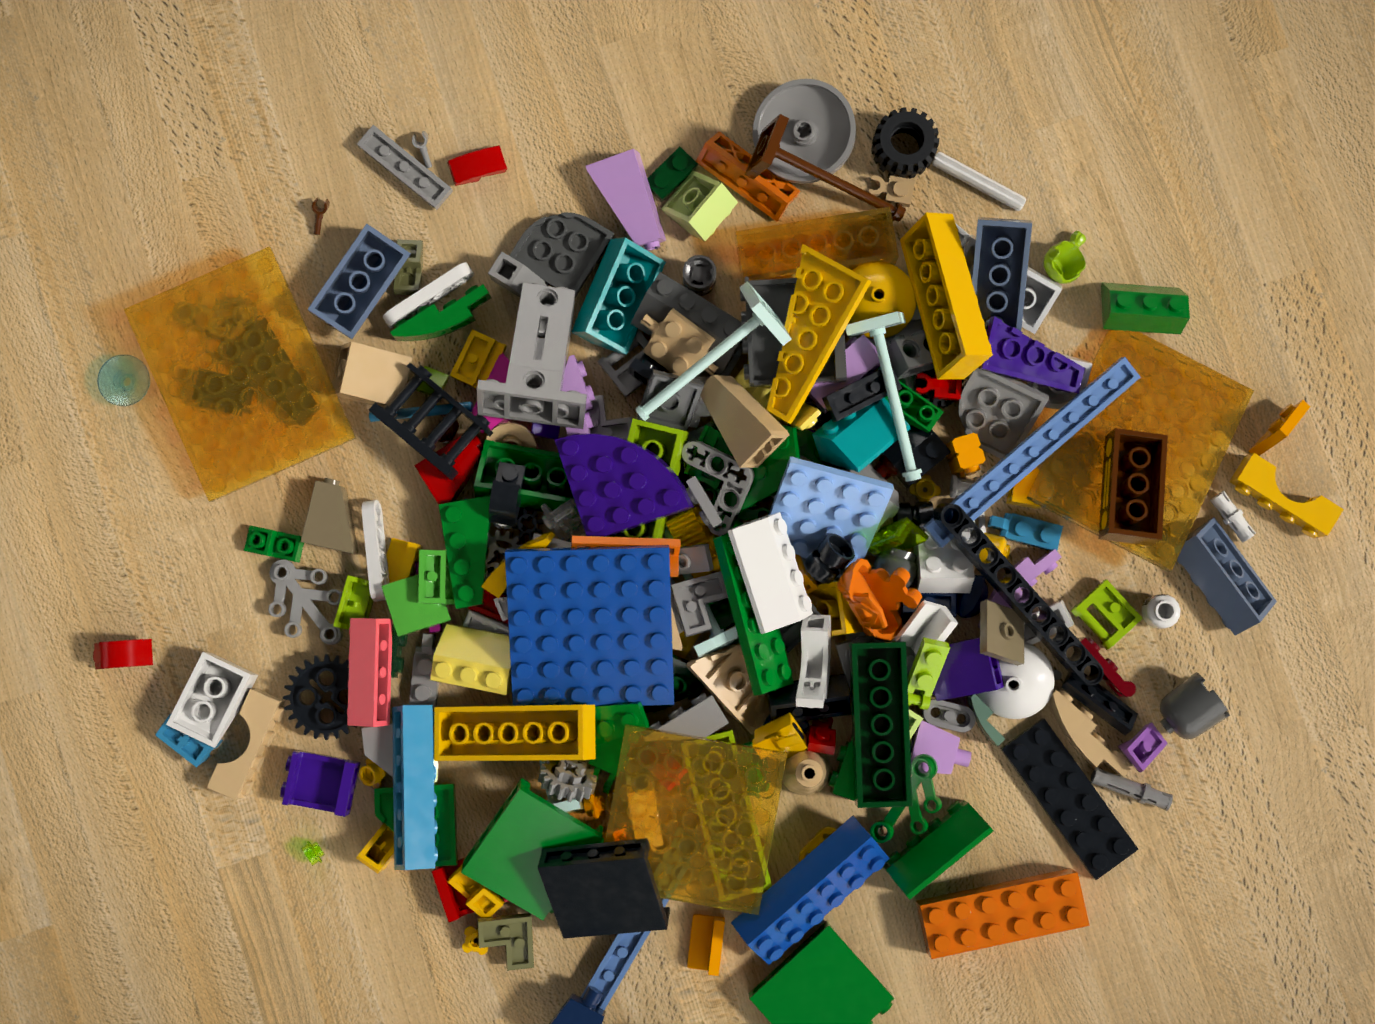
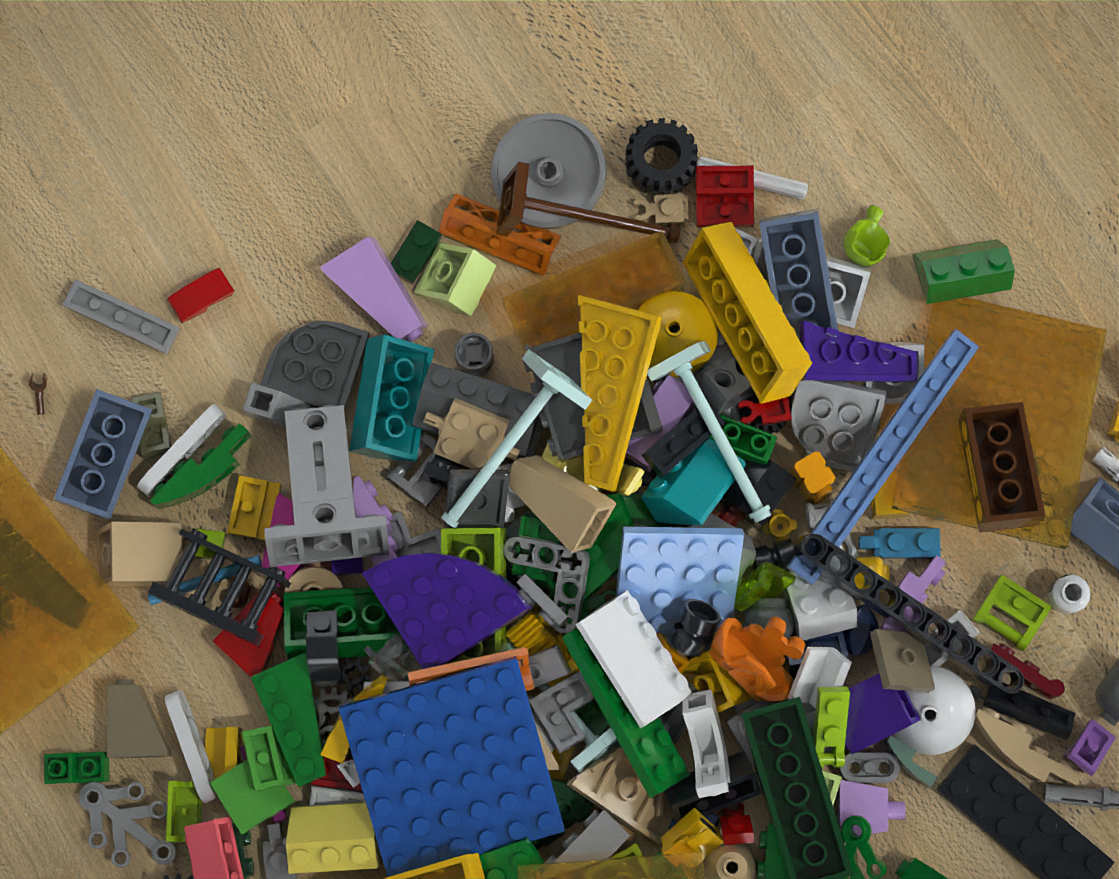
camera: 15 degrees left, 5 degrees down
light grey hand [412,131,432,168] -> none
none -> red slope [696,165,754,228]

